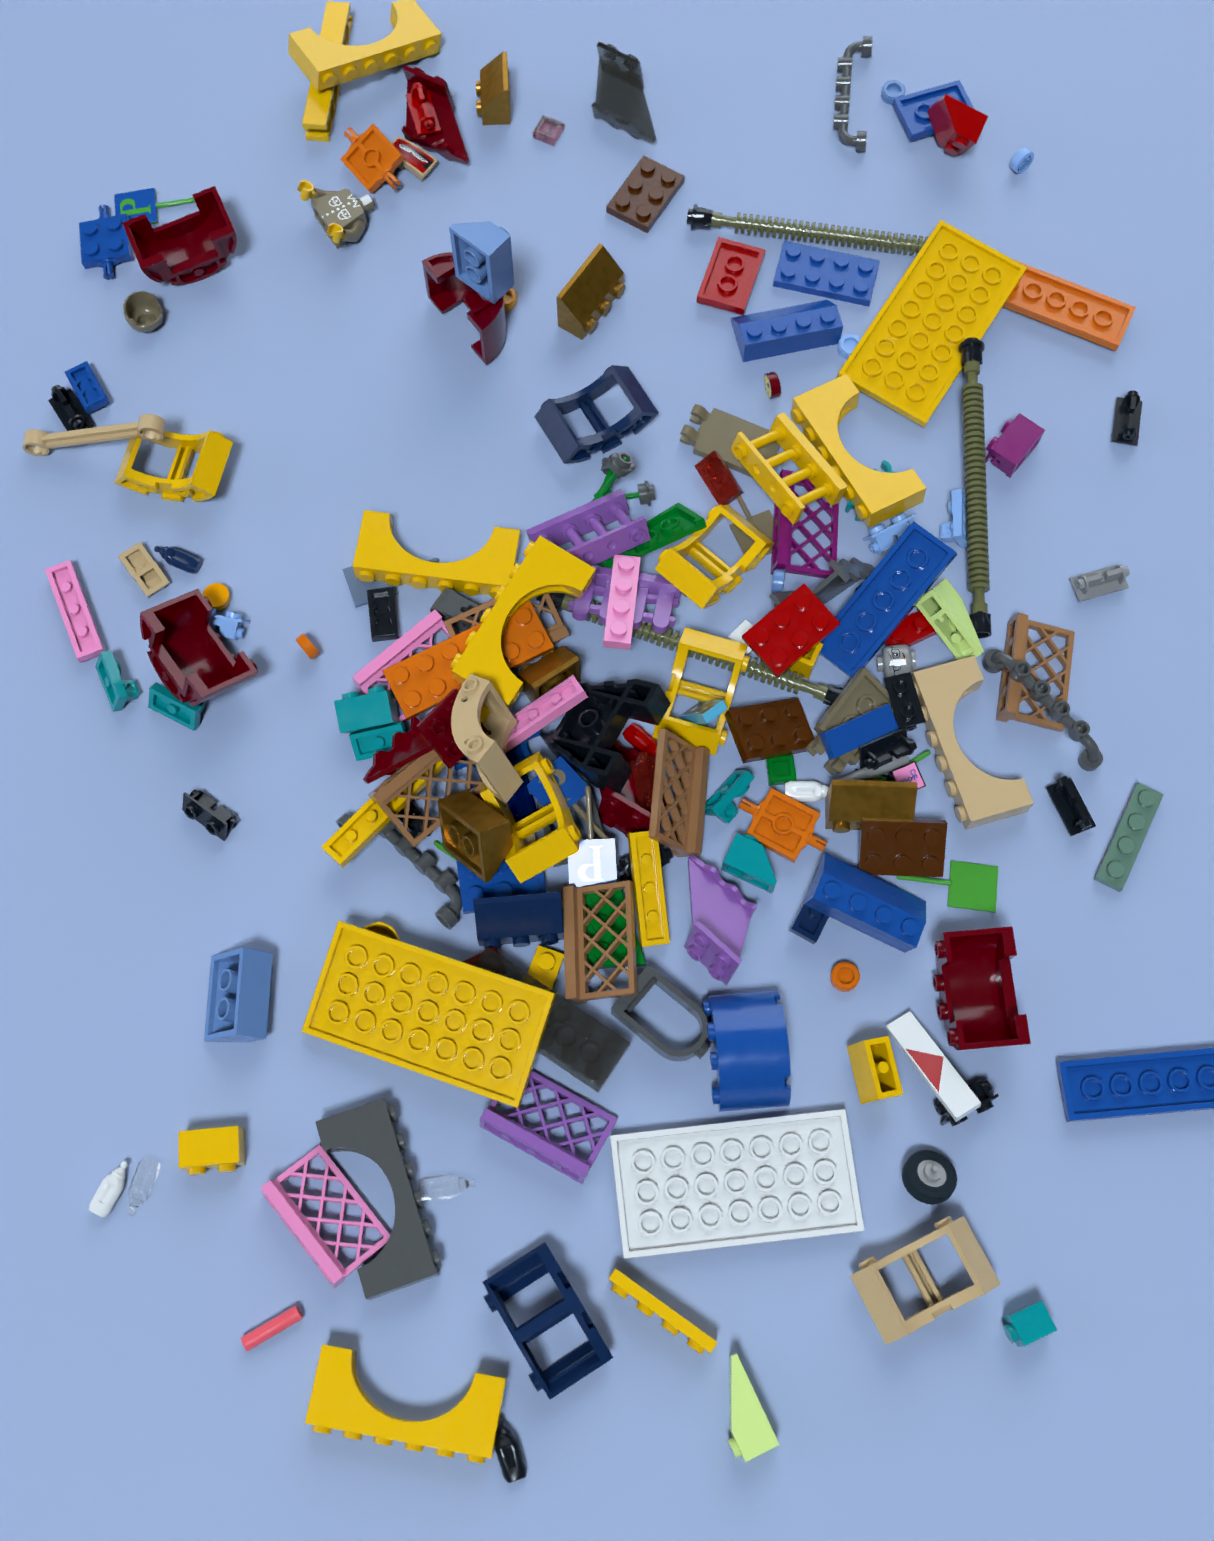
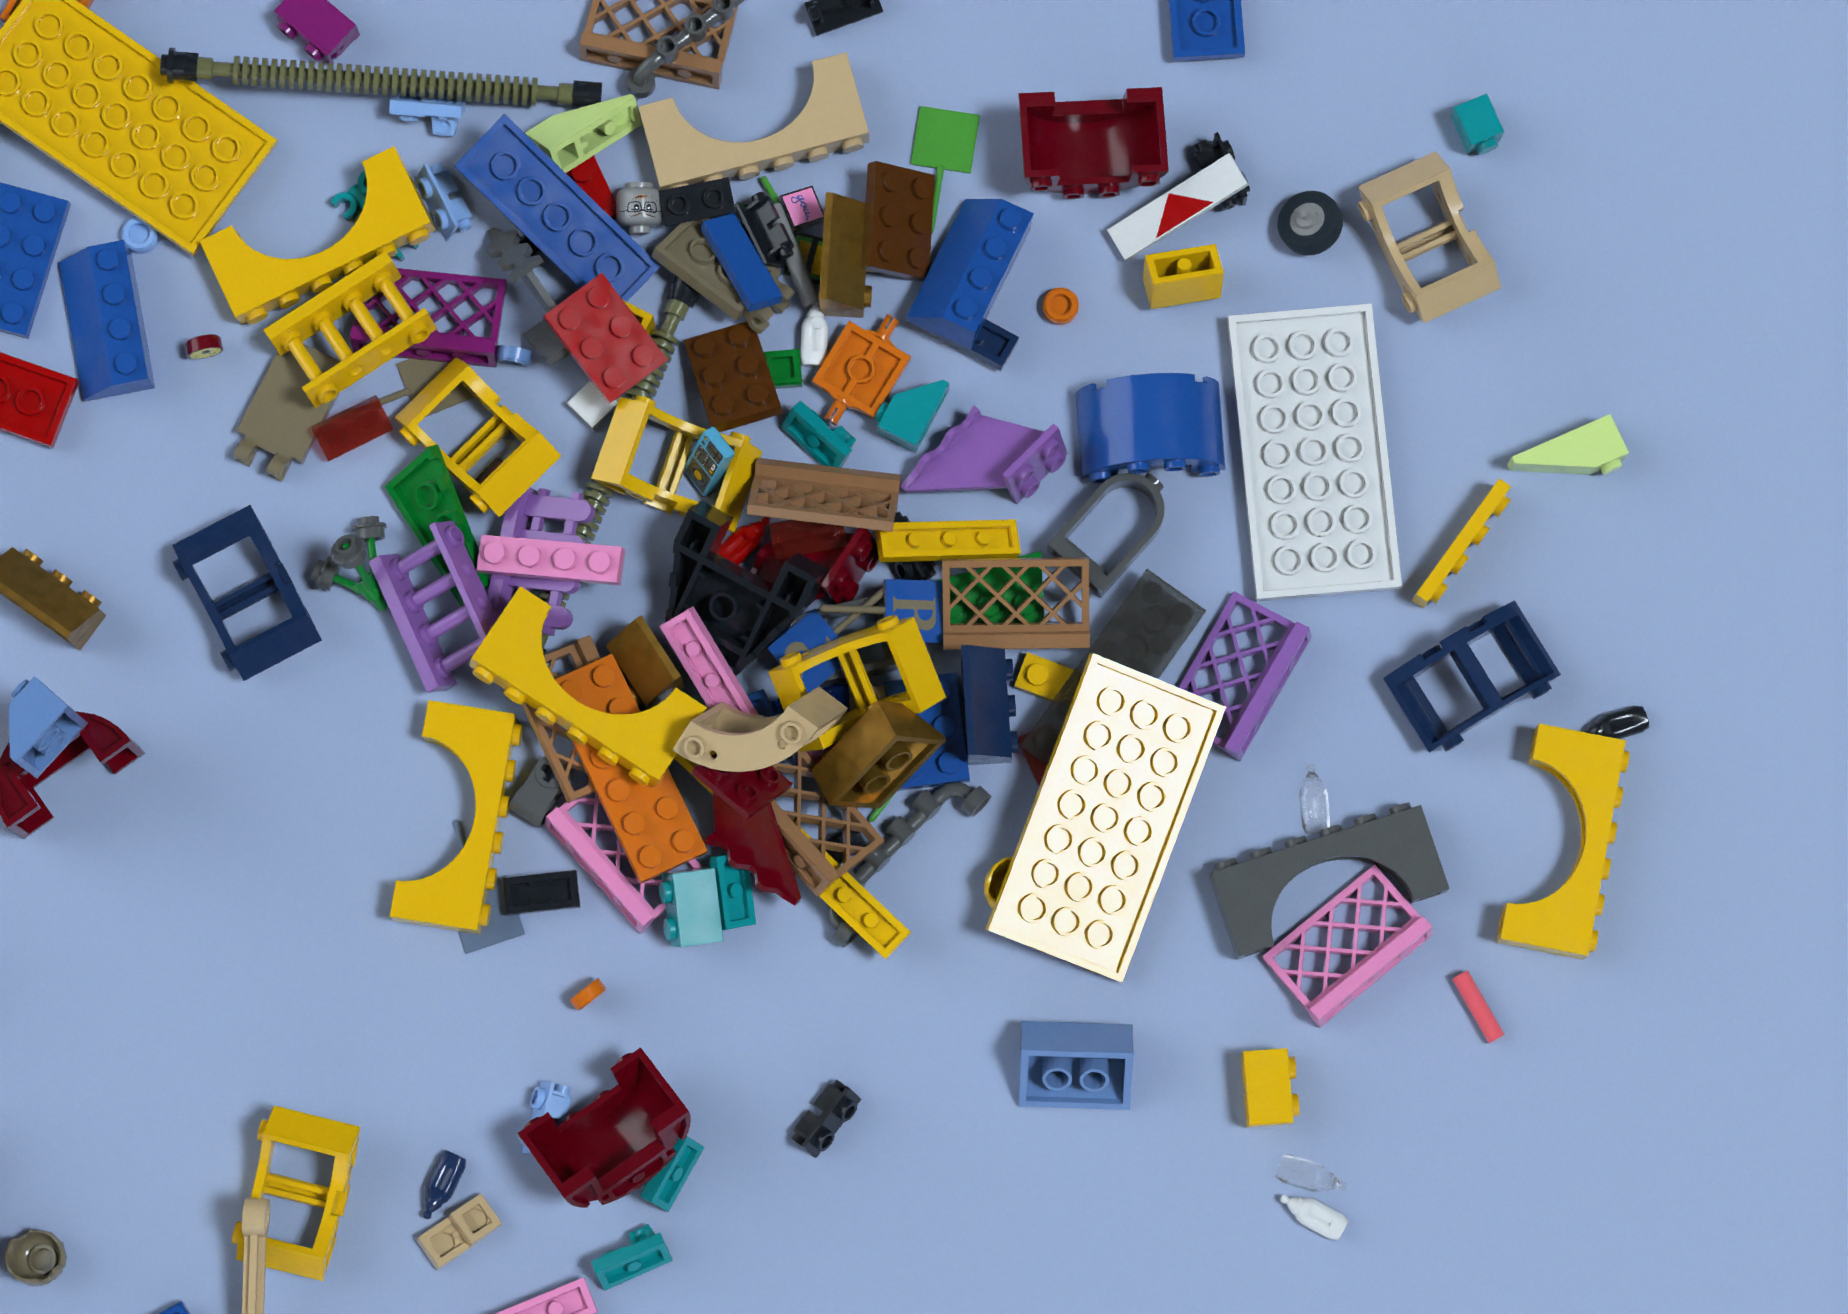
camera: 90 degrees left, 10 degrees up
light orange tile [202,583,231,611] -> none

